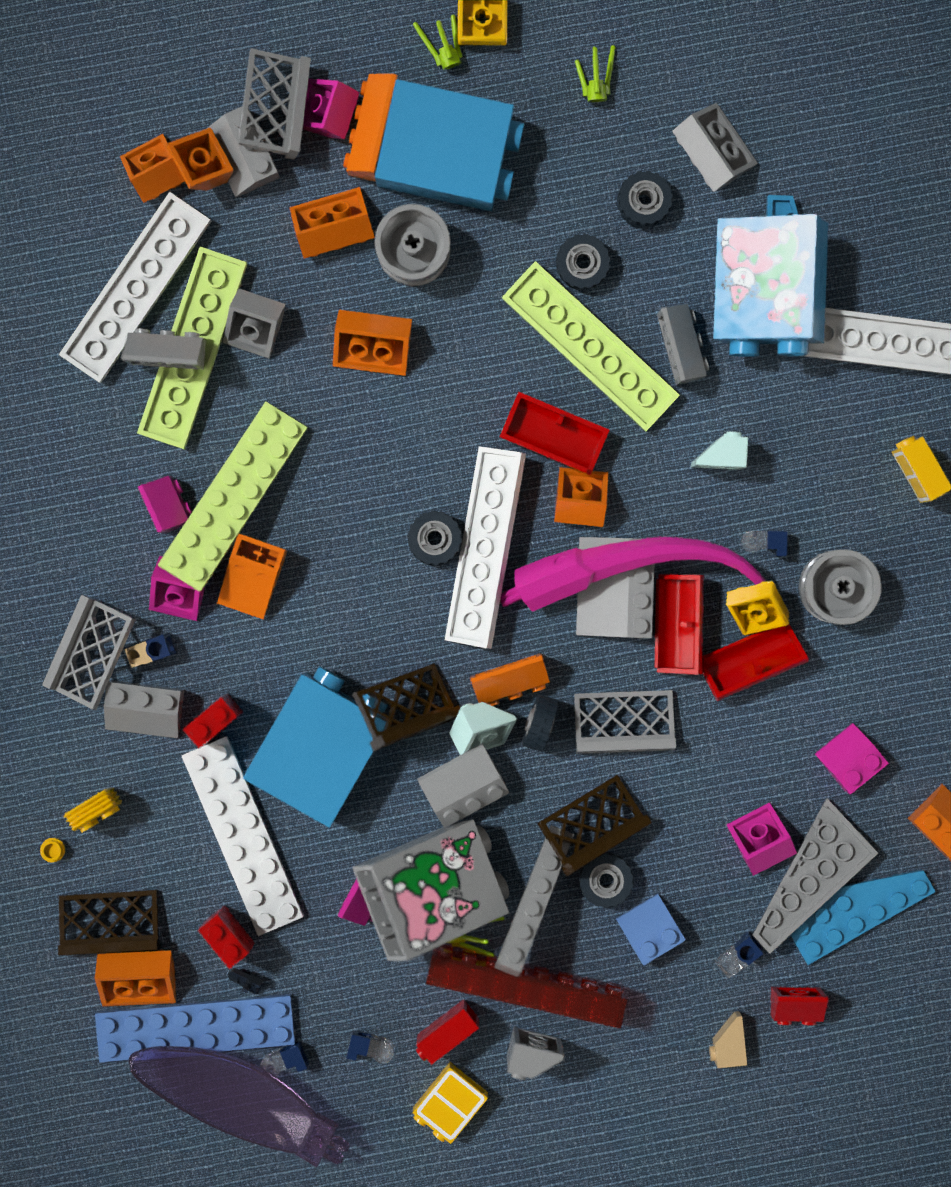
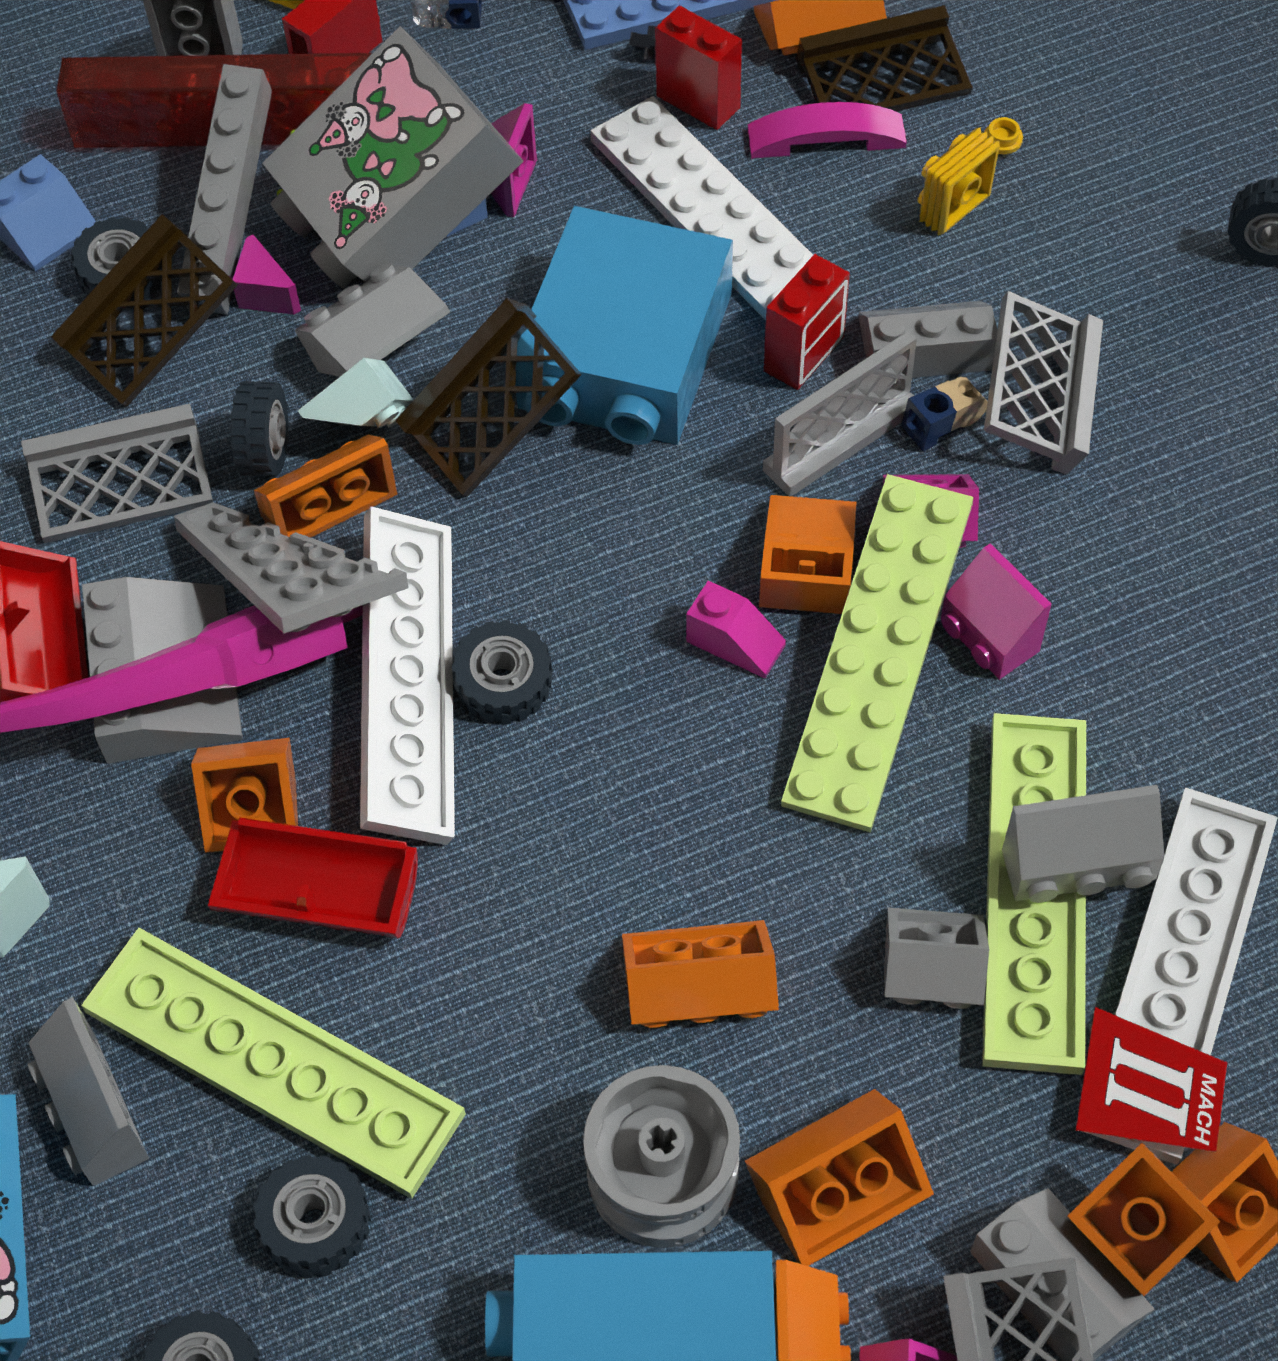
camera: 170 degrees right, 30 degrees down
none -> light grey wing [174,502,409,633]
none -> dark pink slope [233,234,301,315]
none -> dark pink slope [686,581,786,678]
none -> dark pink slope [747,102,906,158]
none -> light grey fence [763,331,917,496]
none -> red sticker [1076,1007,1227,1152]

